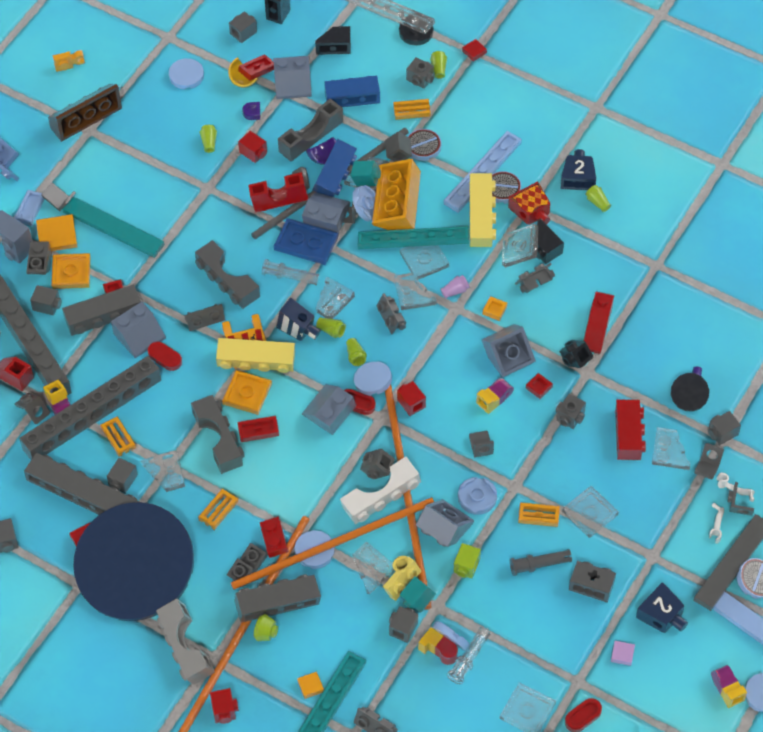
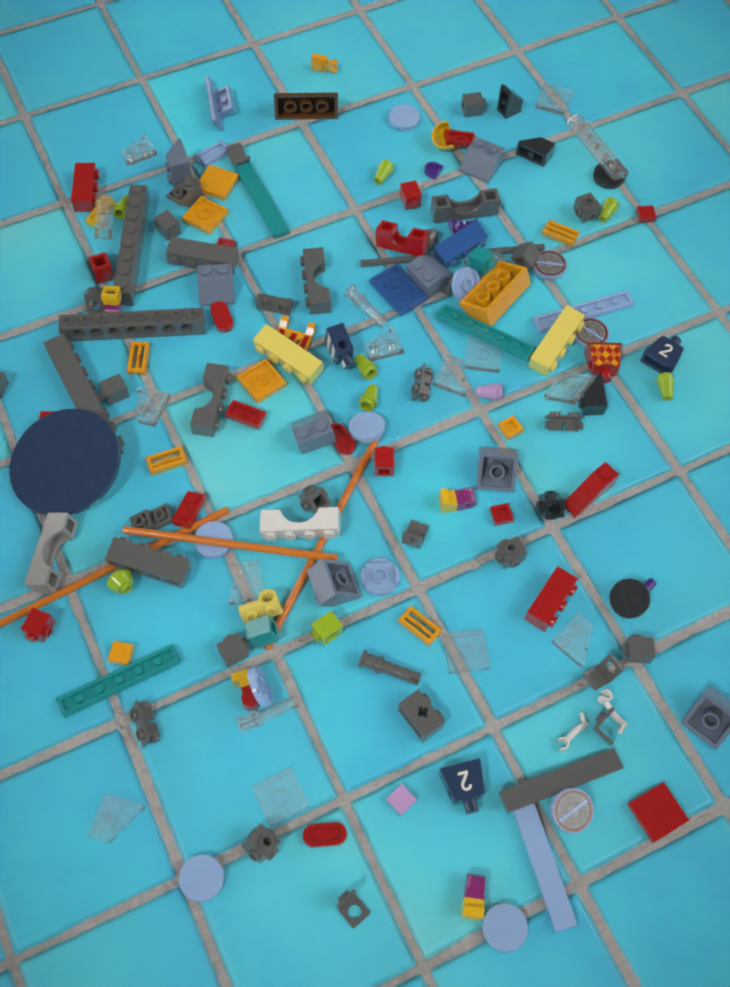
camera: 30 degrees right, 5 degrees up
blue brick [324,75,380,107] -> none

